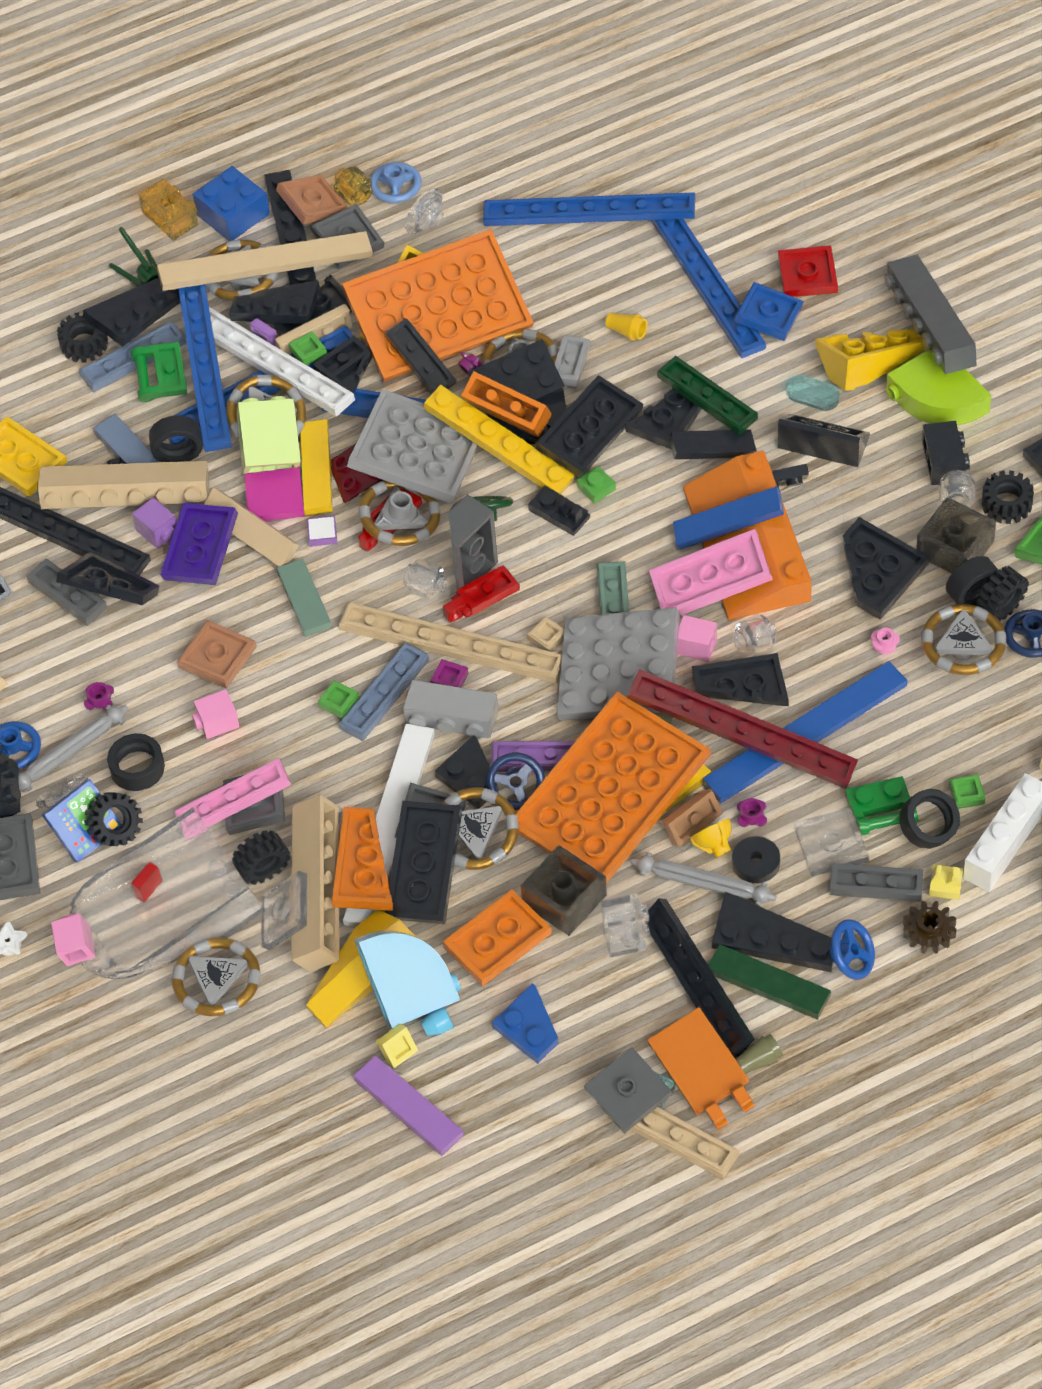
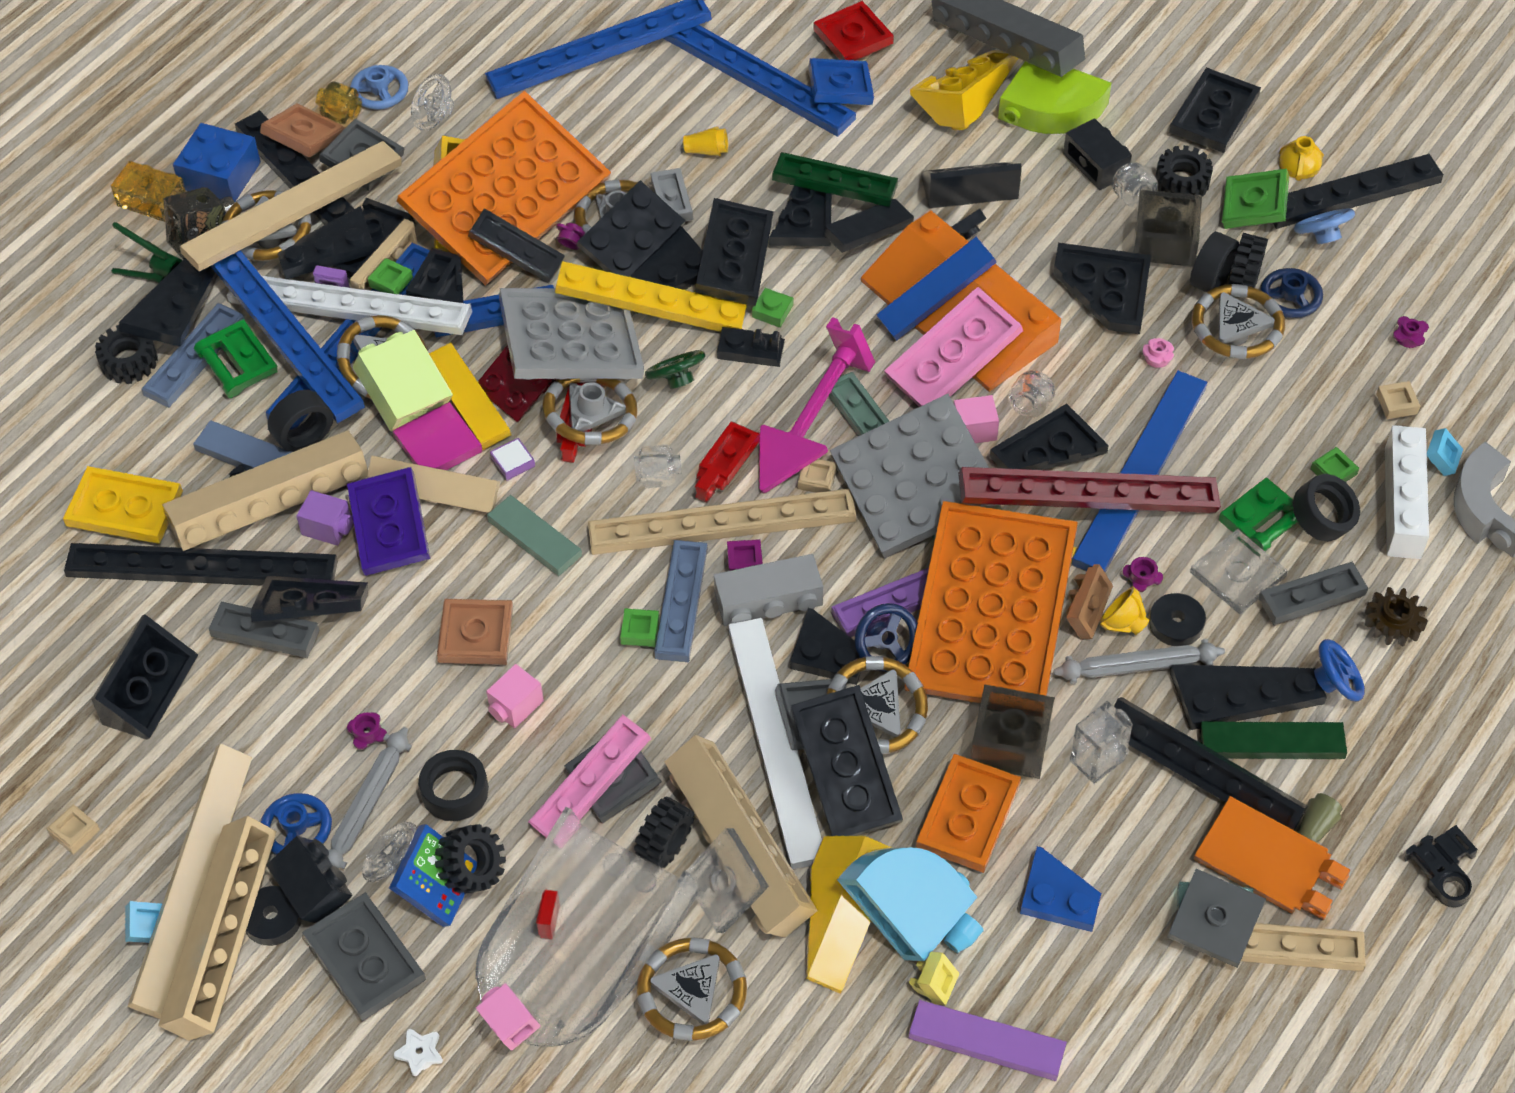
camera: 30 degrees left, 0 degrees up
orange wing [332,807,393,911] -> none
dark grey slope [449,494,498,589] -> none
orange brick [461,371,552,438] -> none
clear light blue tile [786,375,840,411] -> none
light yellow tile [929,864,963,900] -> none
none -> clear smoke torso [163,187,235,260]
none -> dark pink piece [759,317,875,493]
none -> black piece [1405,825,1478,908]

